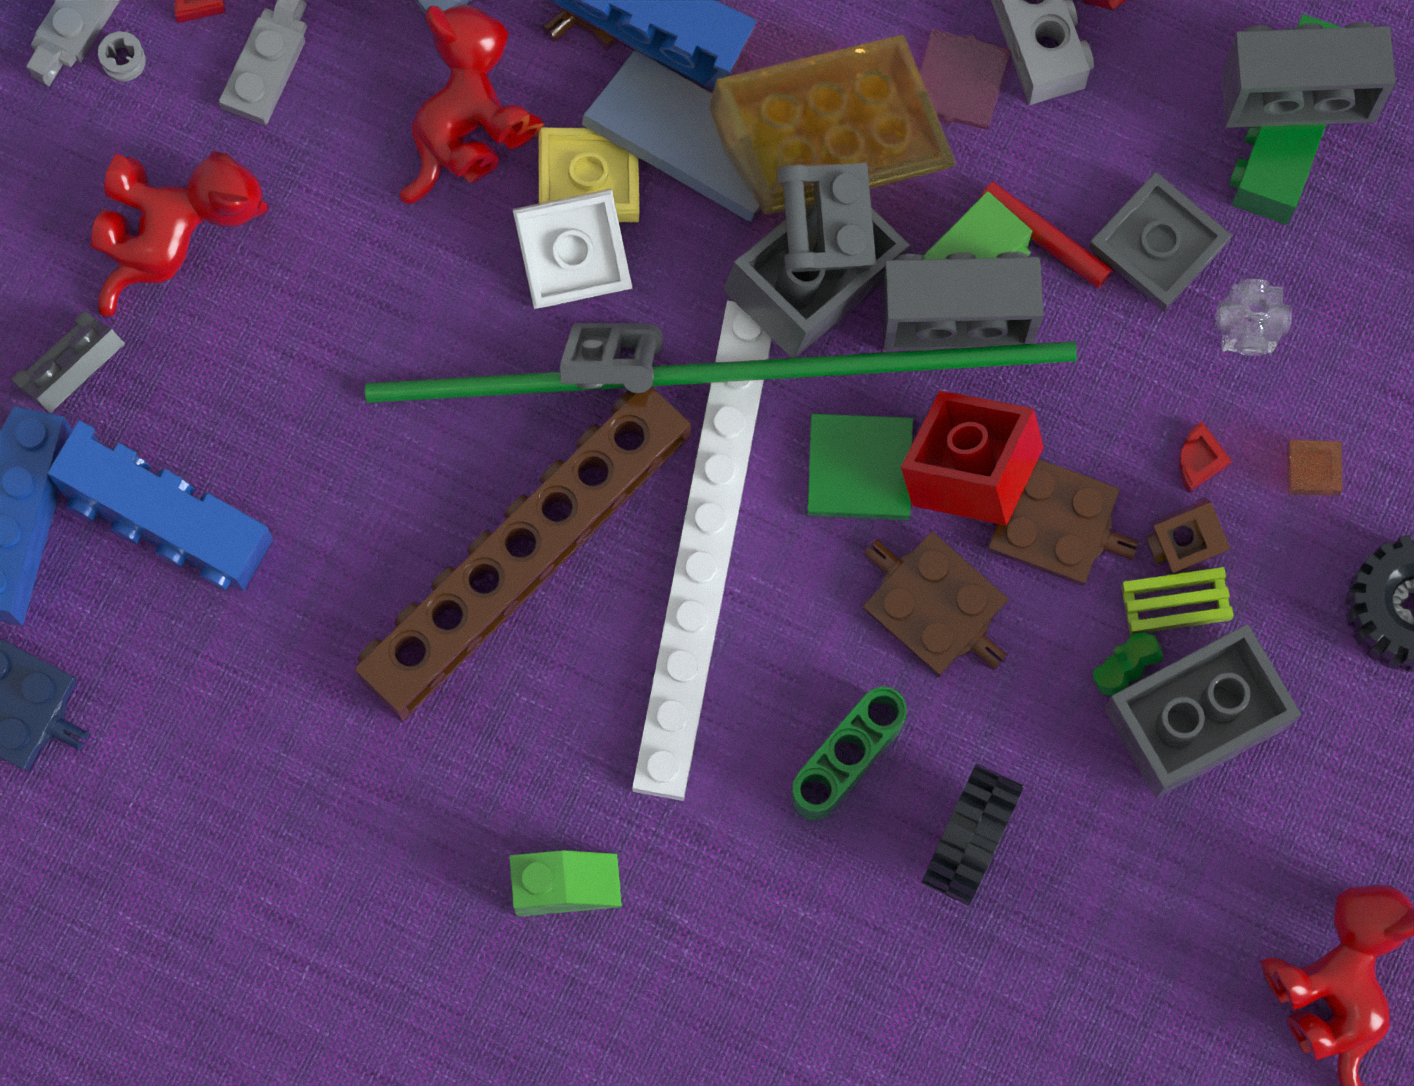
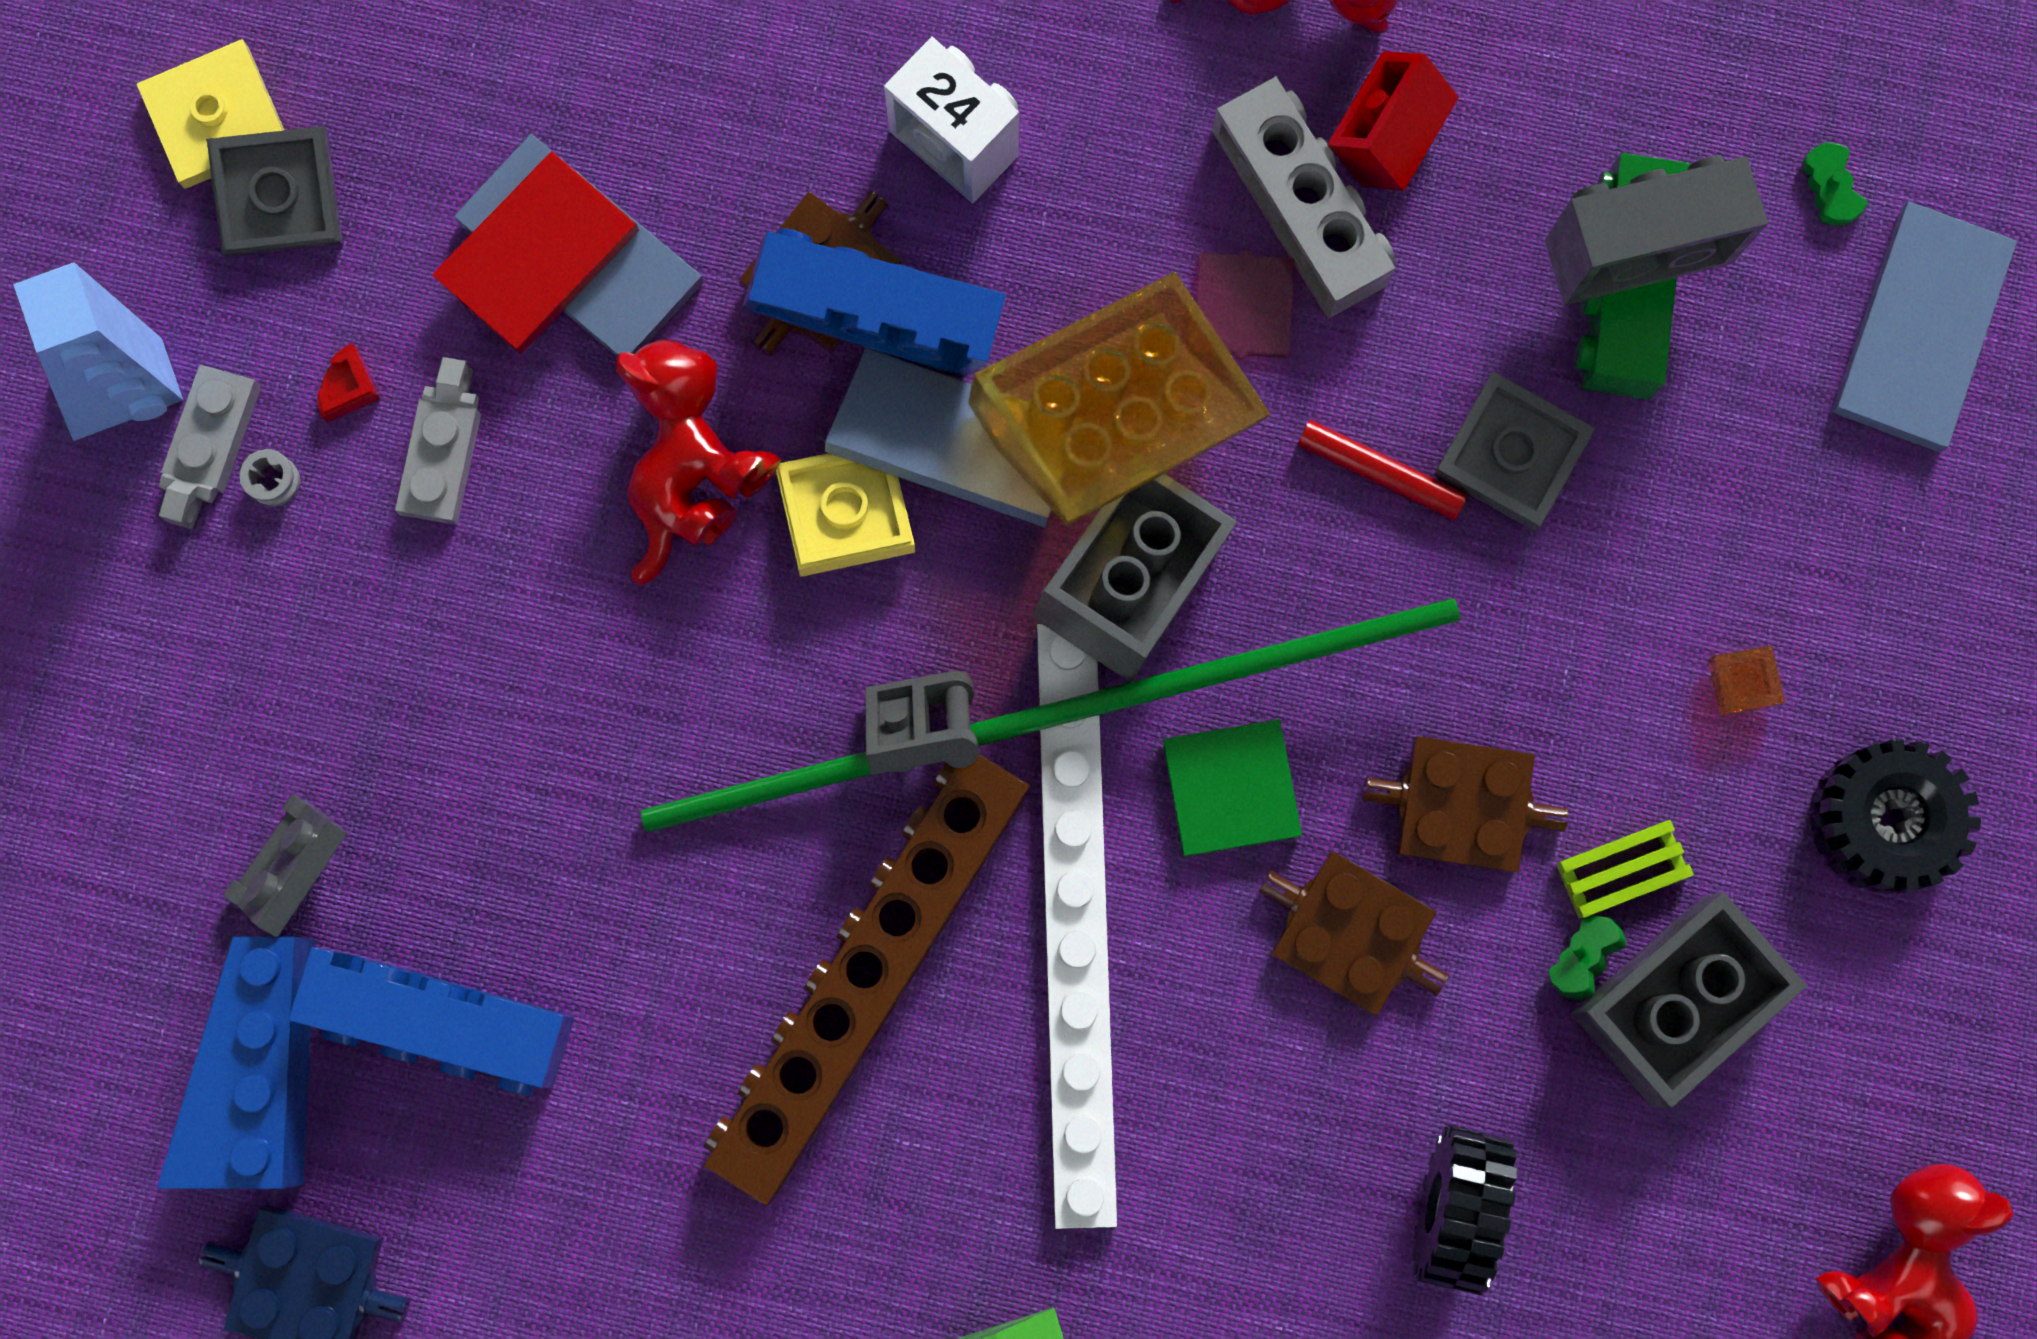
camera: 15 degrees left, 5 degrees up
red animal [91,151,269,318] -> none
white tile [513,188,632,309] -> none
dark grey plate [776,163,876,272] -> none
green beam [791,686,907,820] -> none
dark grey brick [881,251,1043,351] -> none
red brick [900,390,1044,526] -> none
bright green slope [924,191,1032,260] -> none
reddish brown brick [1145,497,1230,573] -> none
red tile [1179,421,1232,493] -> none
clear brick [1216,279,1291,356] -> none

